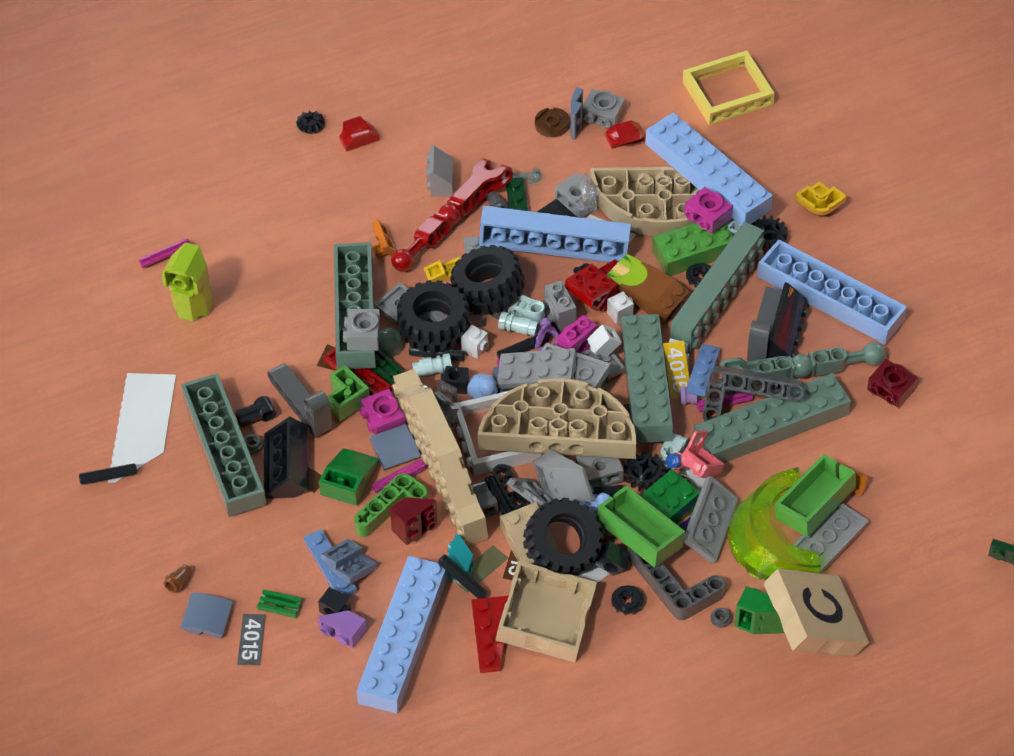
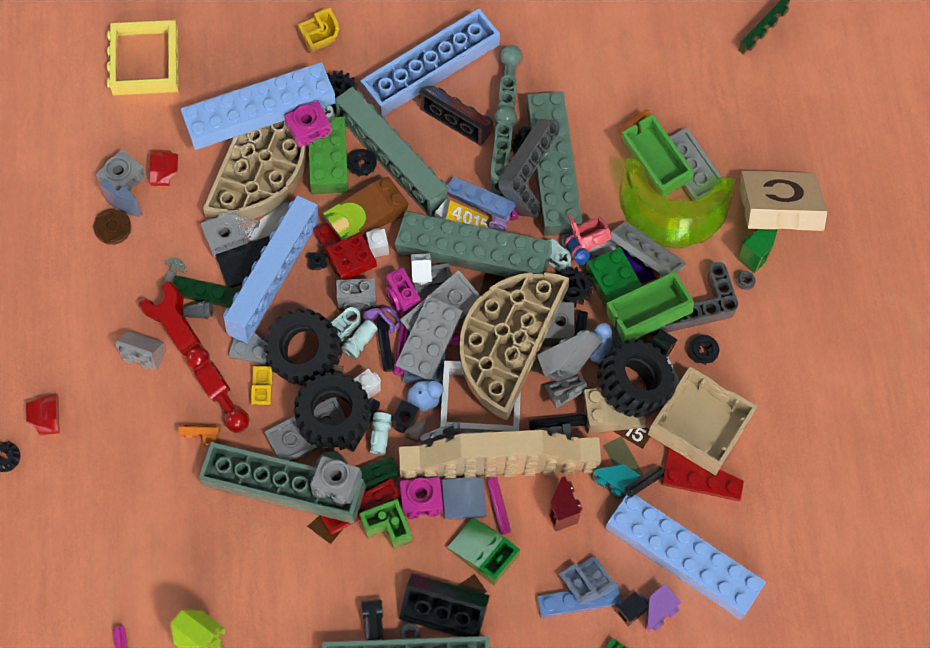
camera: 75 degrees left, 15 degrees up
dark grey beam [267,363,333,438] -> none
bright green beam [354,473,427,537] -> none
black beam [493,464,527,511] -> none
dark grey beam [747,287,782,361] -> none
dark red brick [867,359,918,408] -> none

